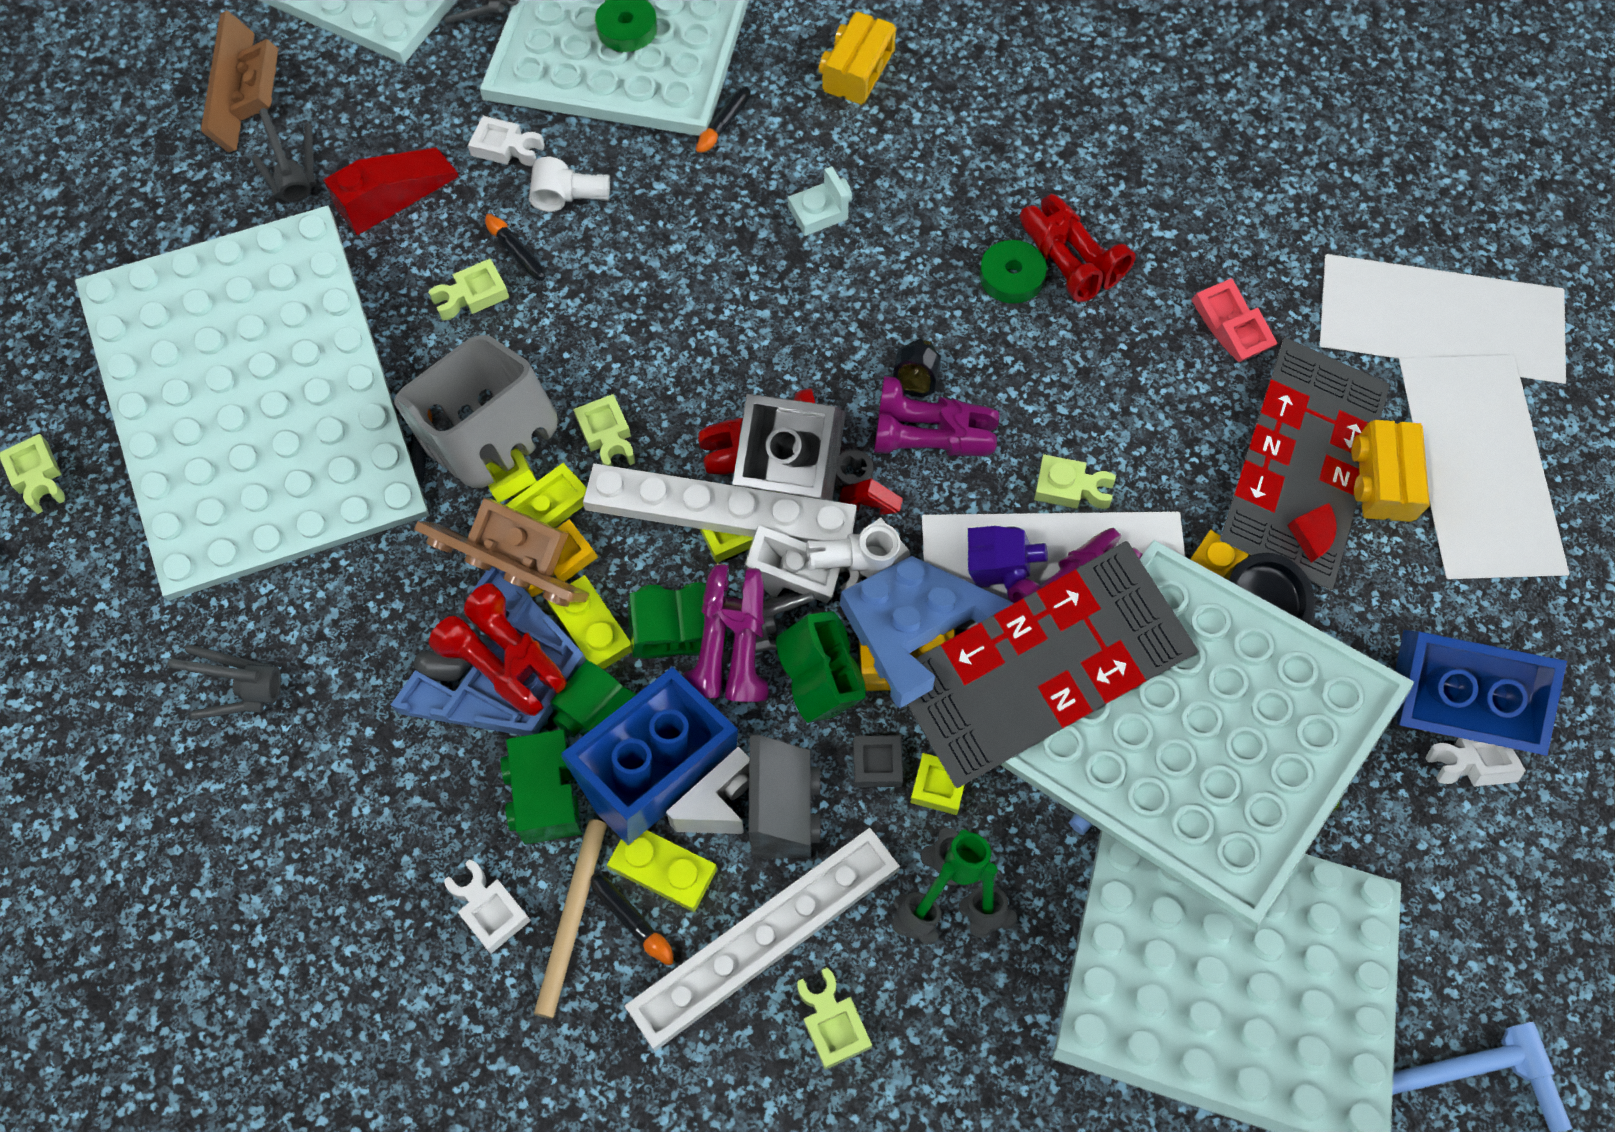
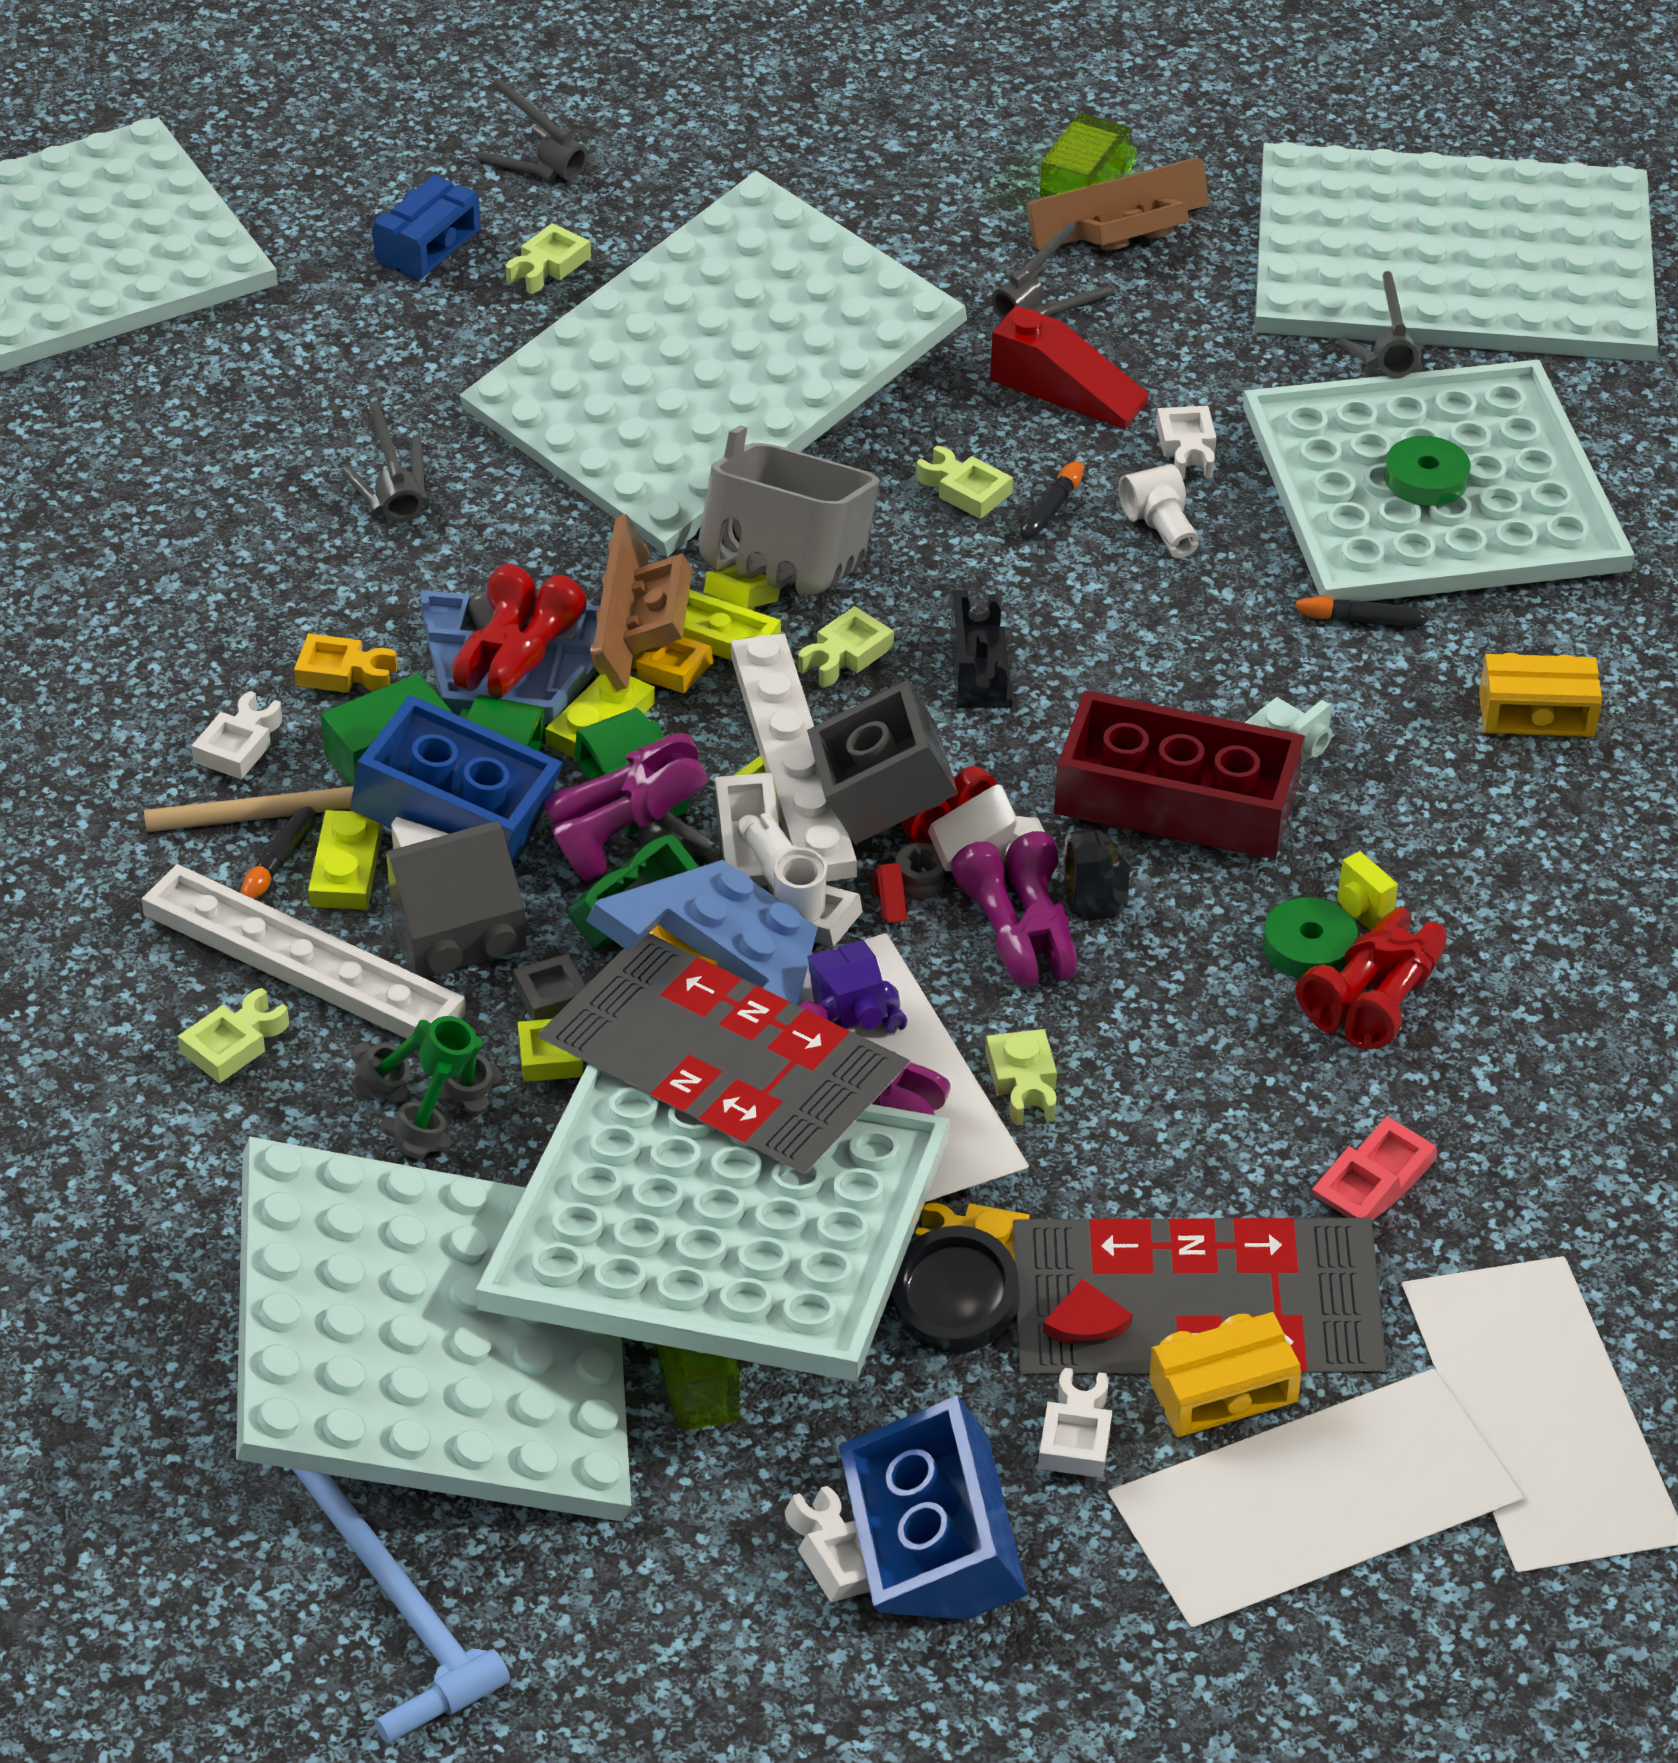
camera: 65 degrees right, 20 degrees down
none -> yellow plate [294,633,398,693]
none -> white slope [928,784,1045,872]
none -> black hinge [950,590,1012,708]
none -> white plate [1038,1368,1112,1478]
none -> clear neon green brick [1039,112,1137,198]
none -> dark red brick [1054,690,1305,860]
none -> neon yellow plate [1337,851,1398,930]

